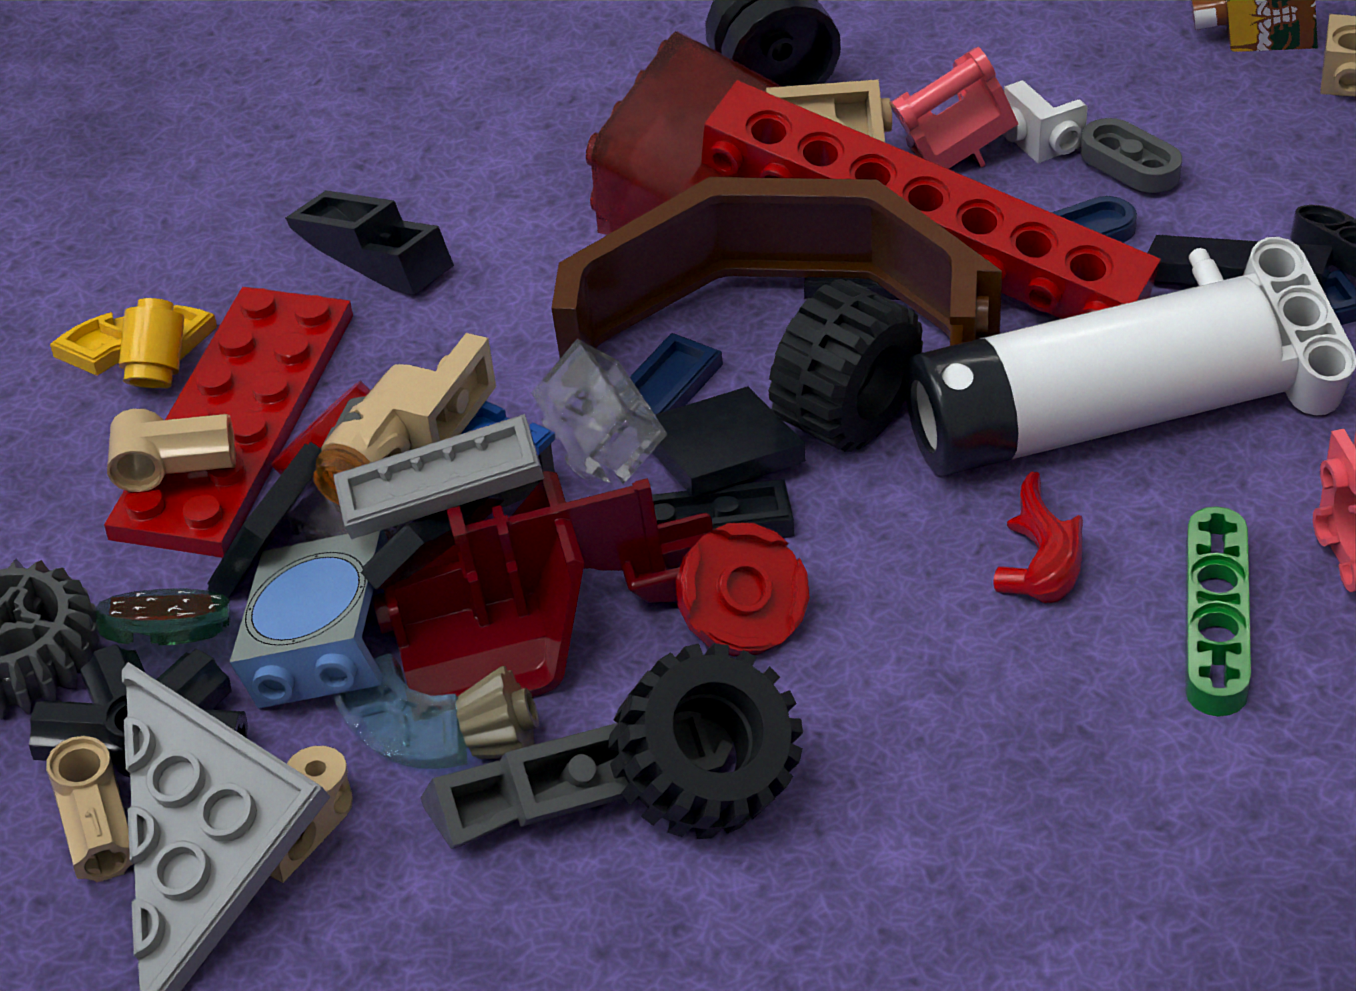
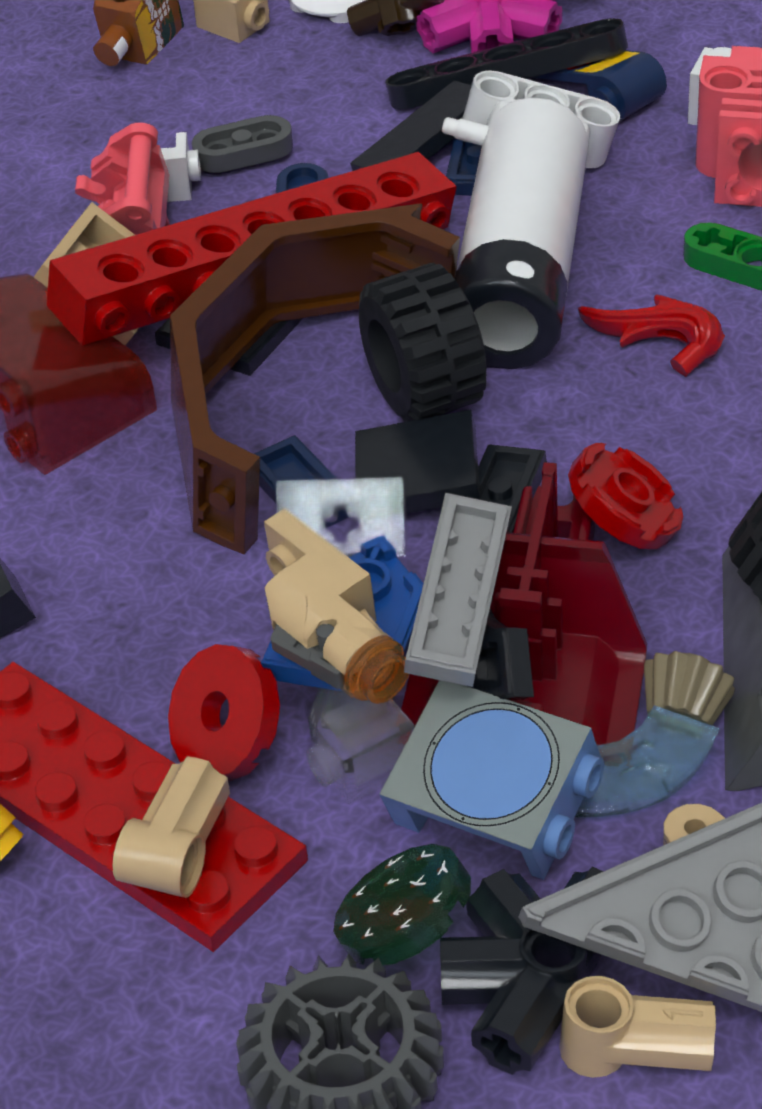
camera: 65 degrees left, 0 degrees up
black tile [207,442,324,600] -> none

